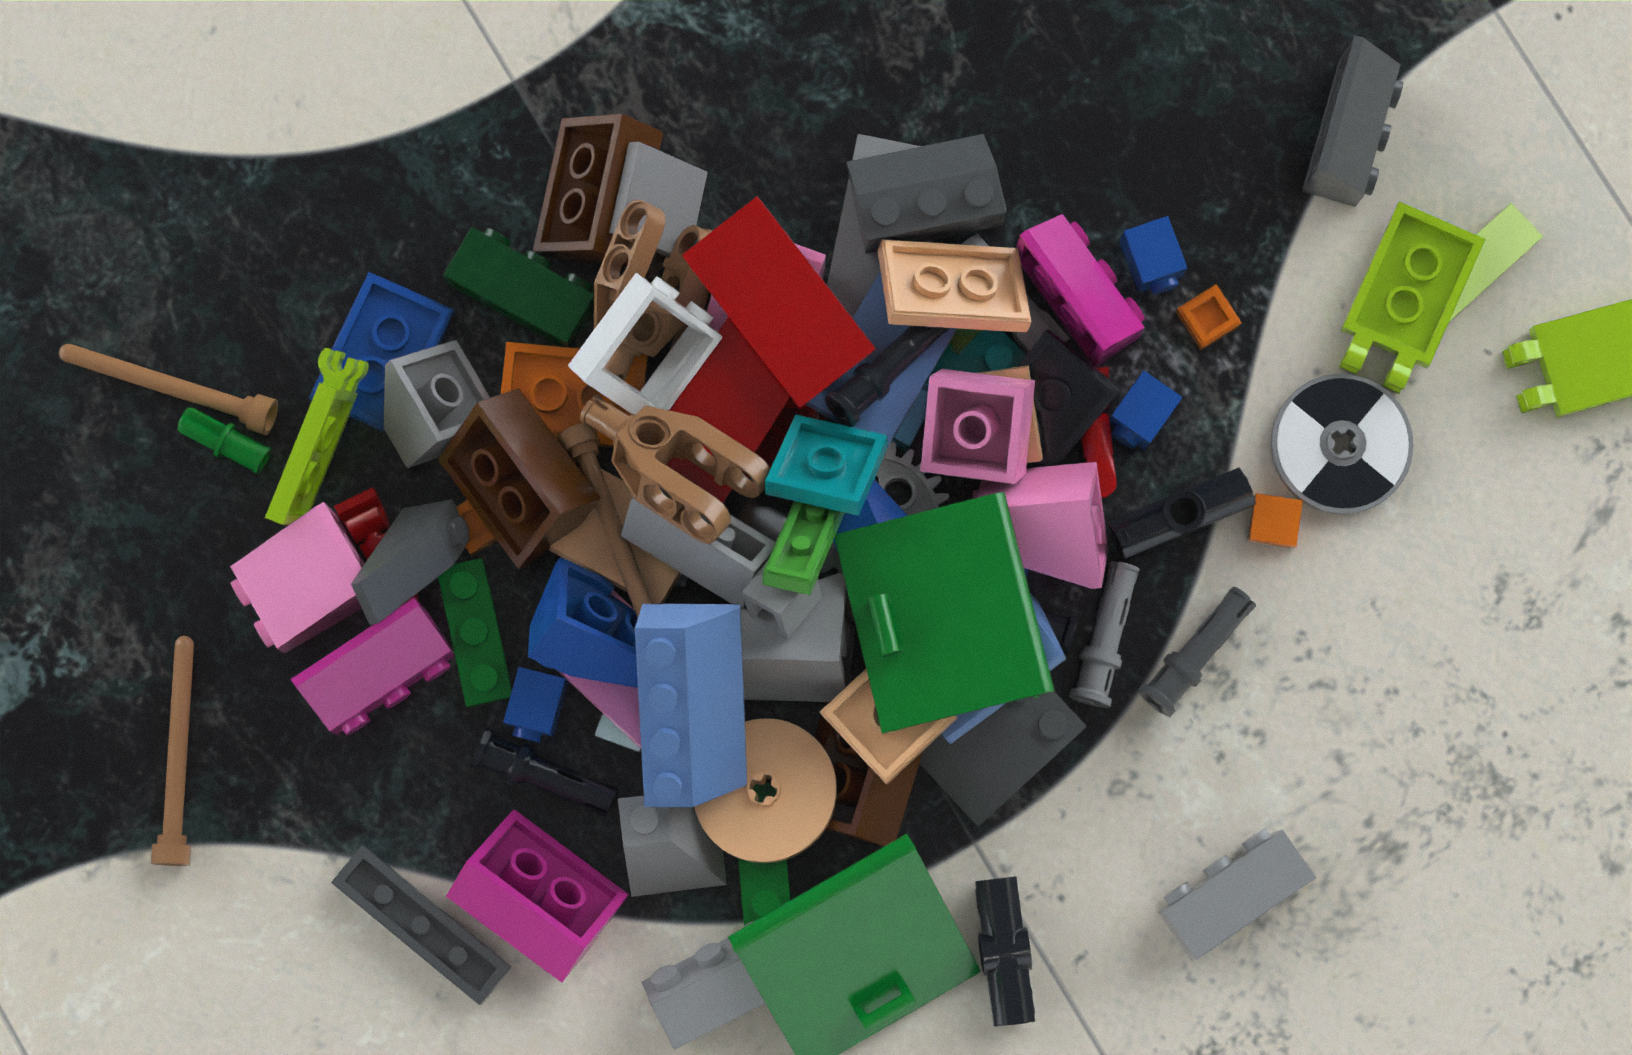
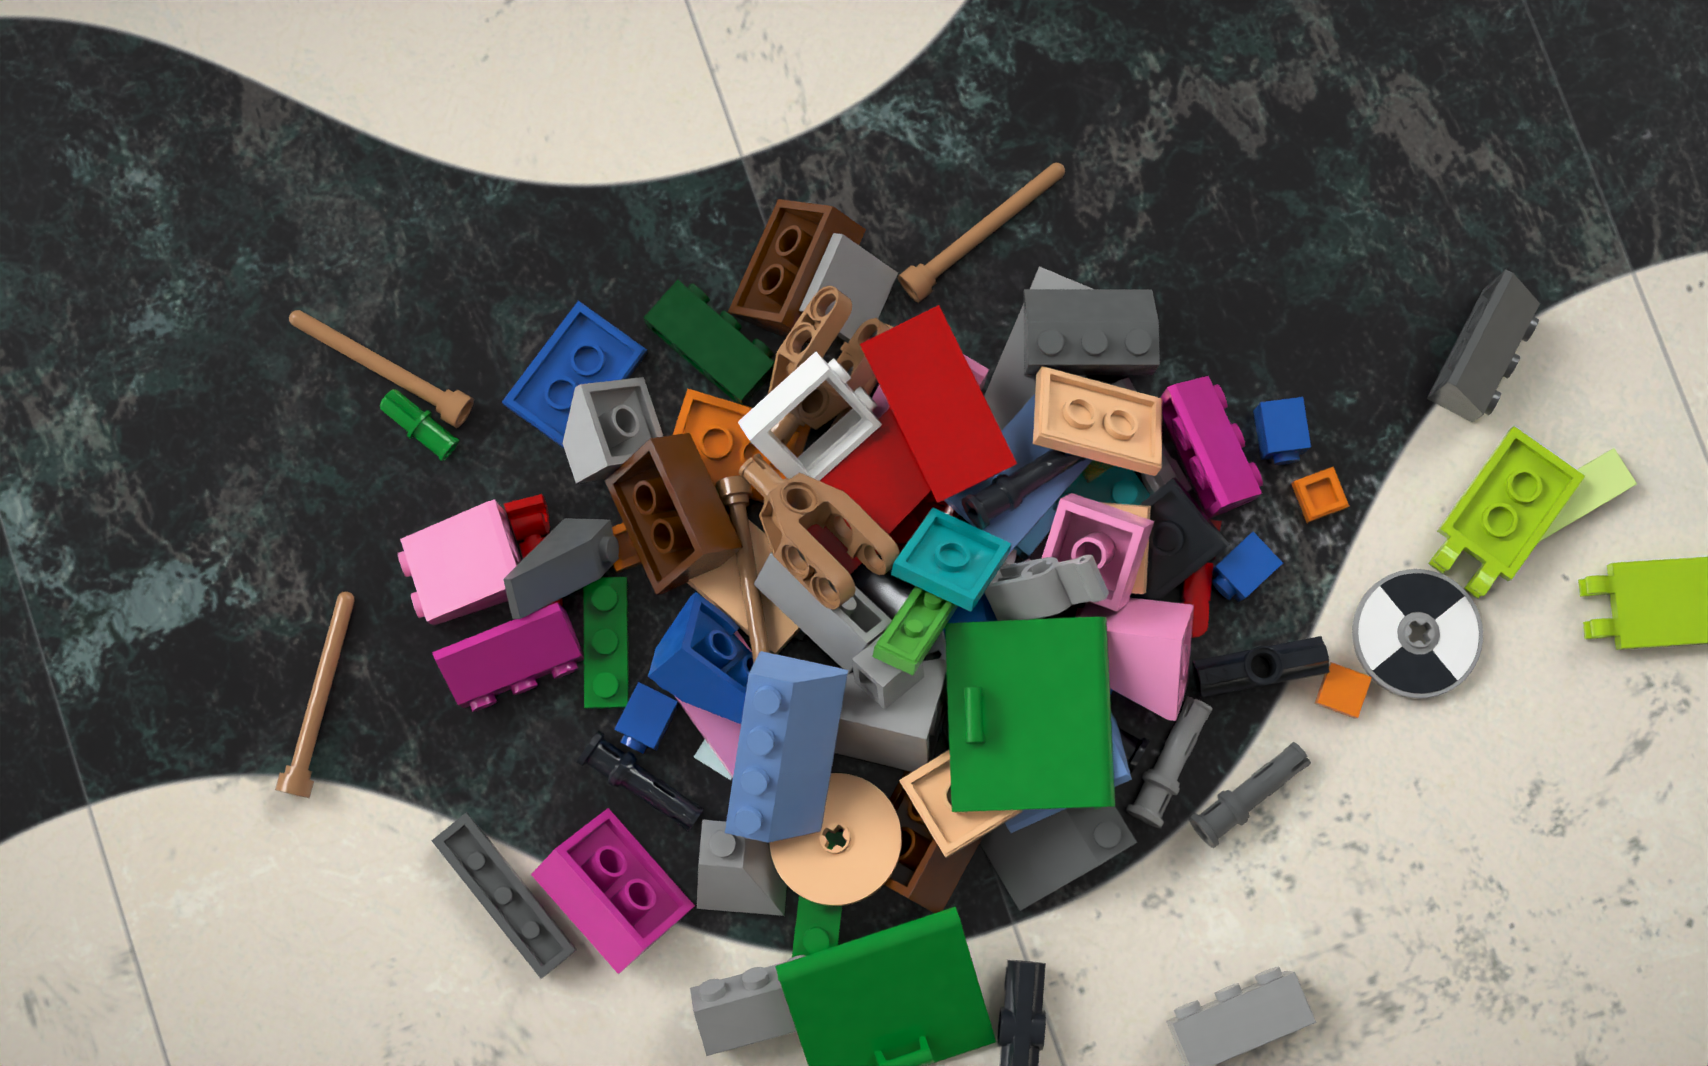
camera: 10 degrees right, 0 degrees up
lime tile [265,348,369,525] -> none
none -> medium nougat piece [898,163,1065,303]
none -> light grey piece [984,555,1109,621]

